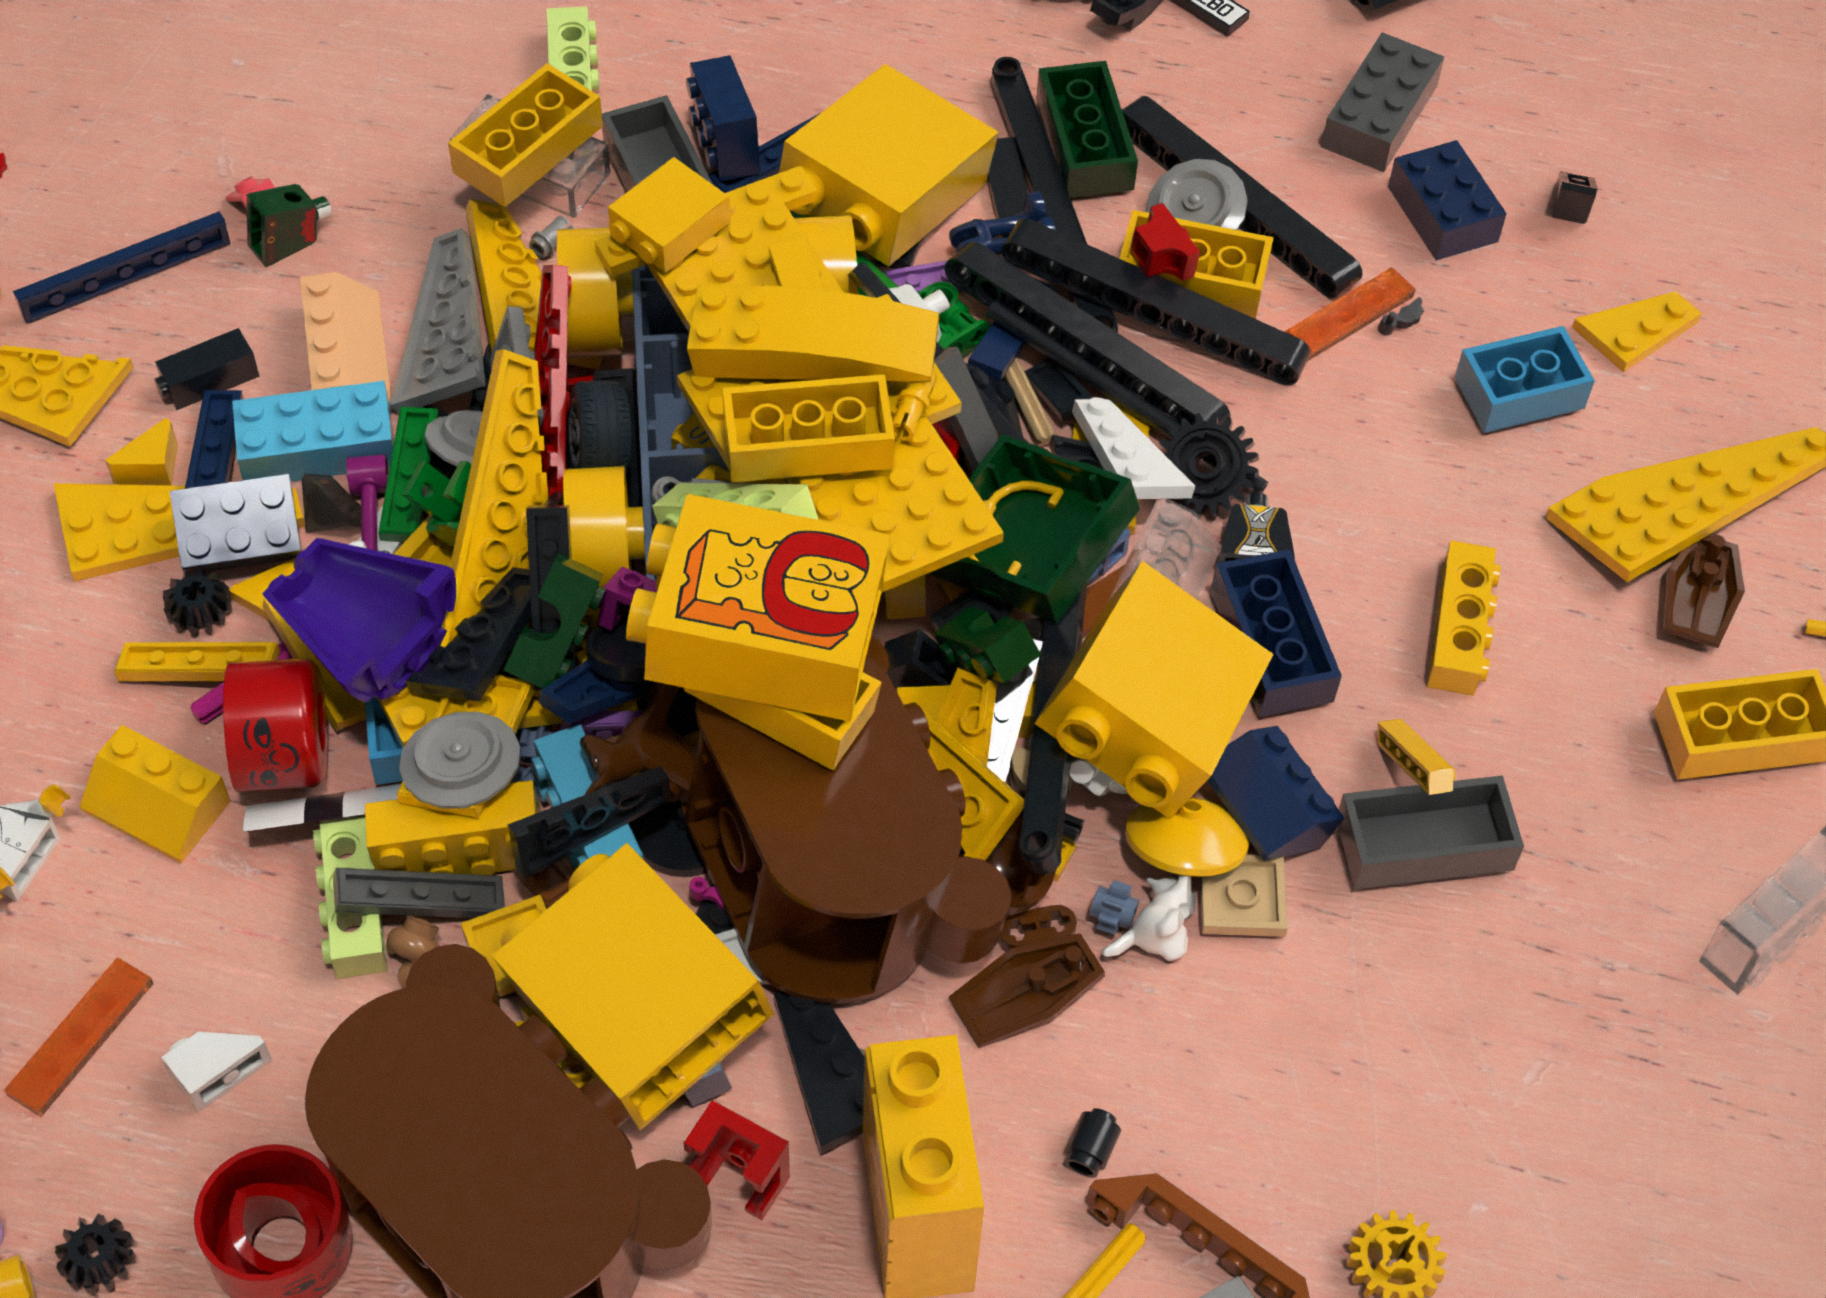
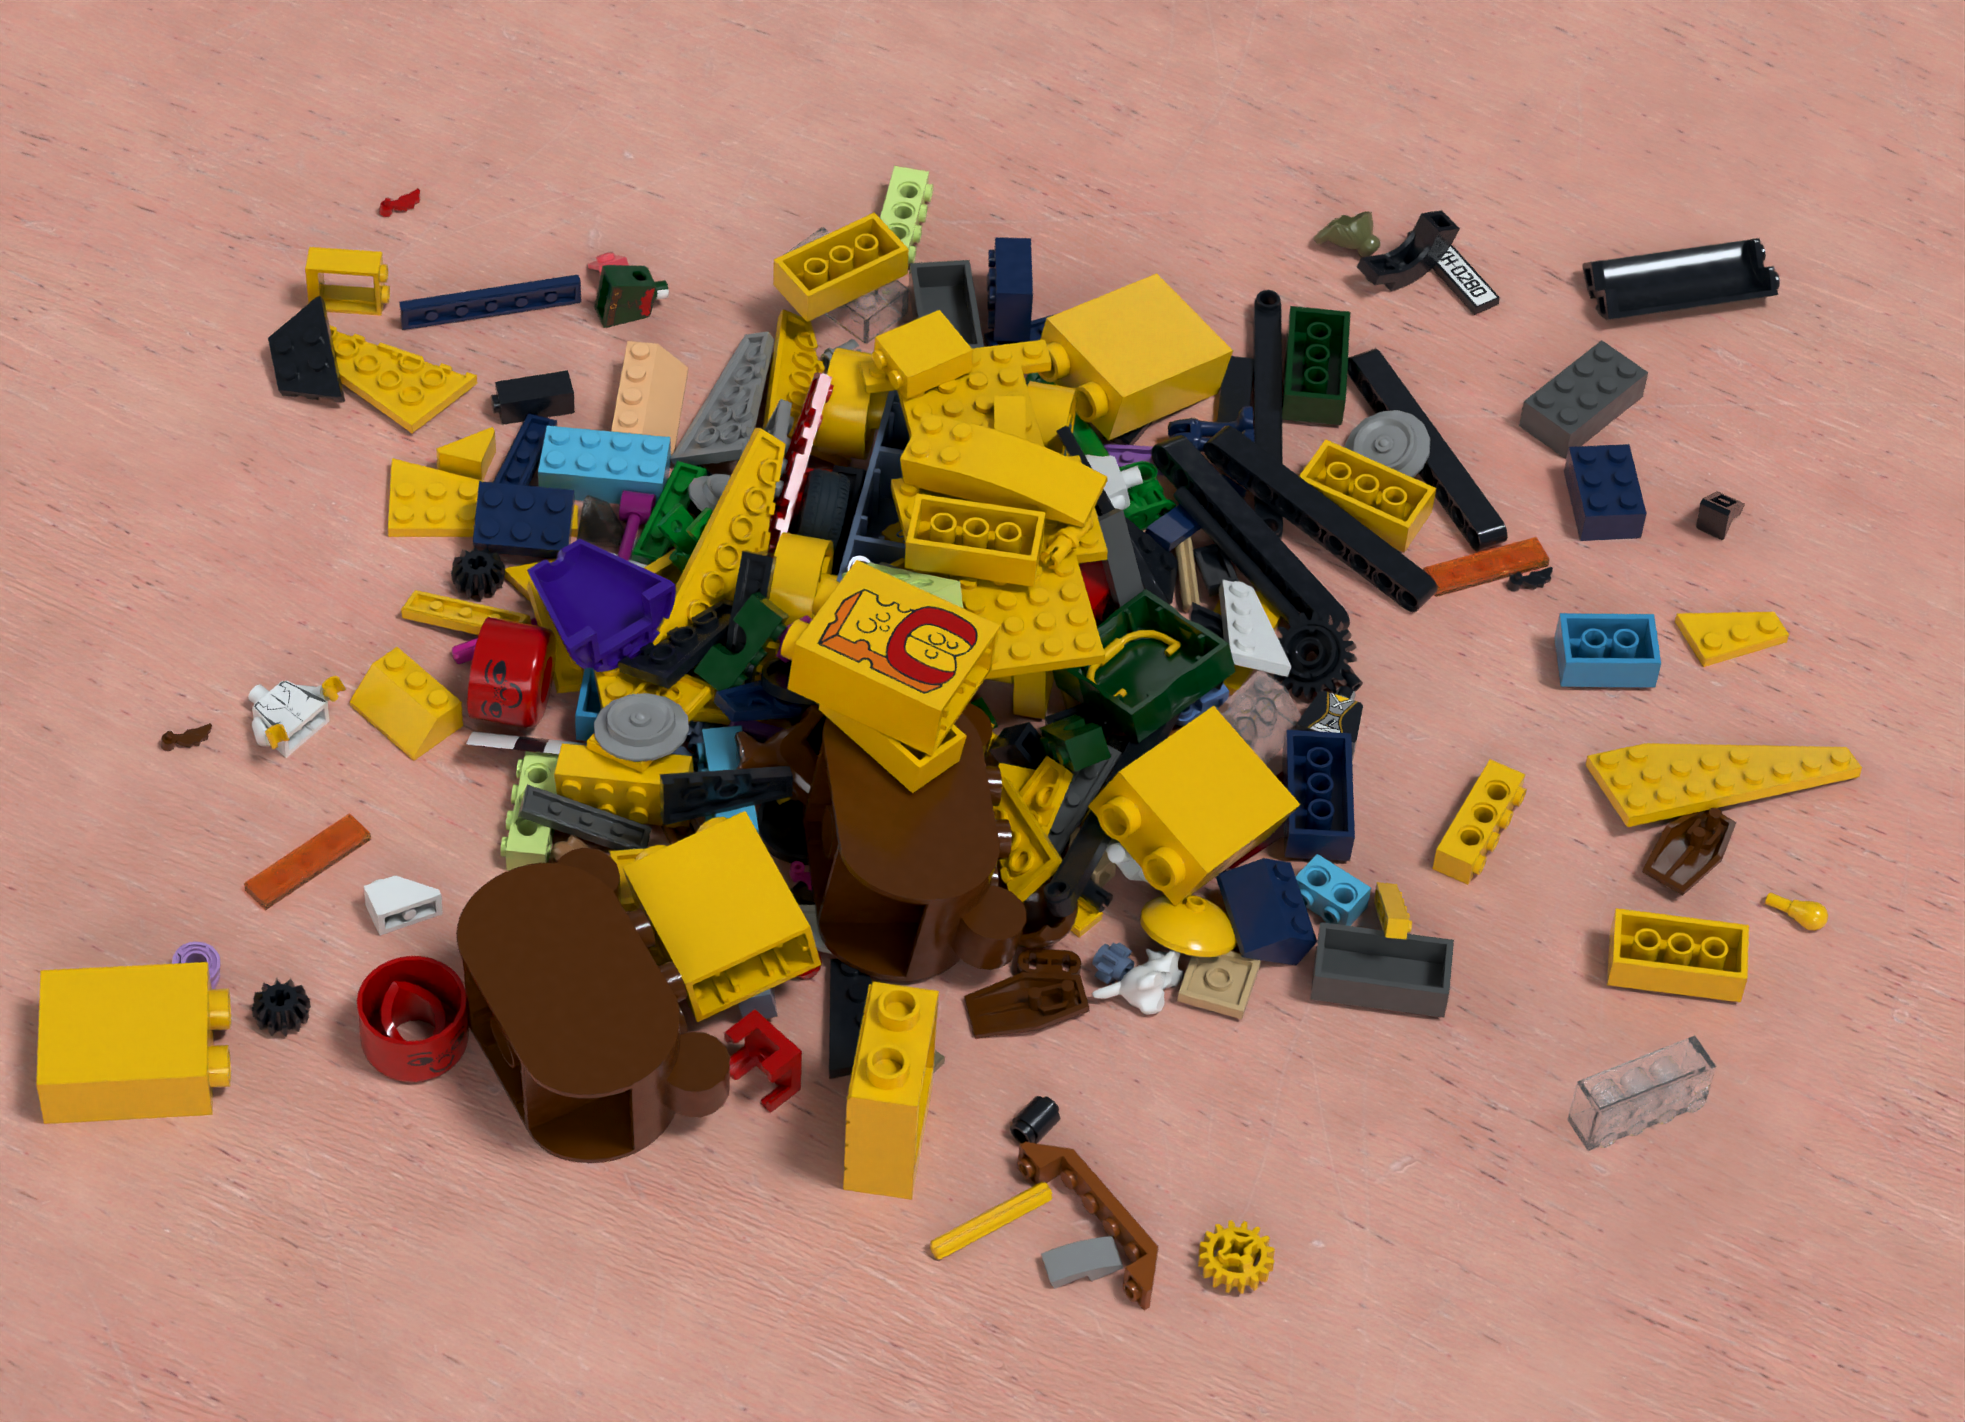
camera: 15 degrees right, 5 degrees down
red brick [1129,203,1200,281] -> none
none -> medium azure brick [1296,854,1371,926]

